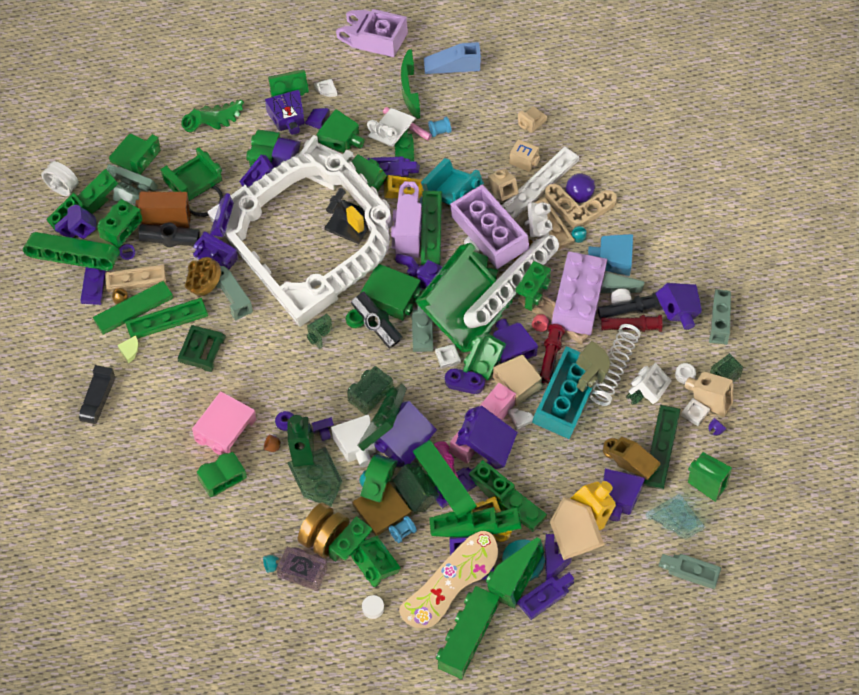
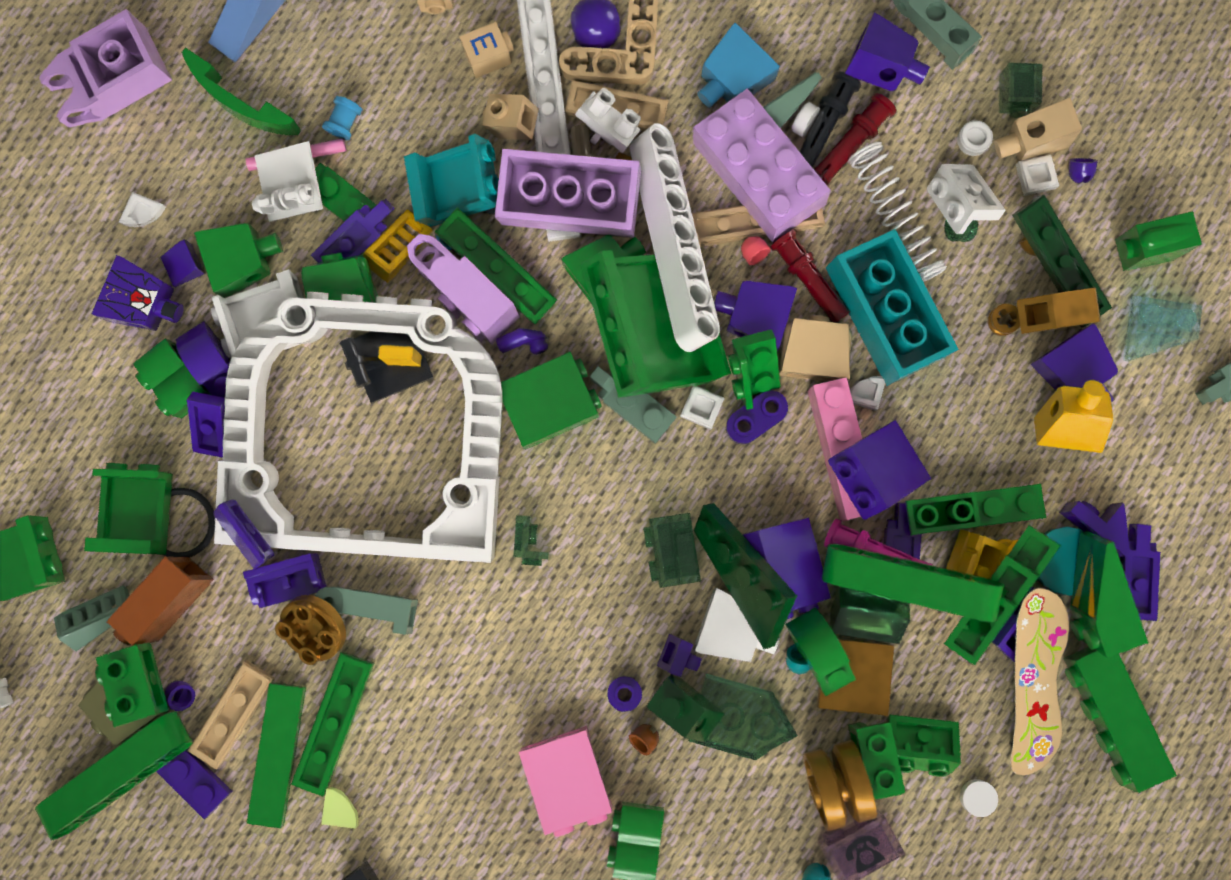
camera: 45 degrees left, 25 degrees up
green slope [46,169,119,233] -> none
dark purple brick [55,205,97,239] -> none
sand green hinge [106,164,158,192] -> none
pearl gold hinge [112,288,129,304] -> none
black piece [138,222,200,247] -> none
dark green plate [177,325,226,372] -> none
green plant [181,99,244,133] -> none
green bracket [268,69,309,97] -> none
green plate [346,309,364,329] -> none
black piece [351,291,403,349] -> none
dark azure bush [389,516,417,543] -> none
dark purple brick [417,260,442,290] -> none
green bracket [516,261,552,311] -> none
tan tile [550,496,604,560] -> none
teal hinge [571,226,587,243] -> none
olive brick [576,341,610,392] -> none

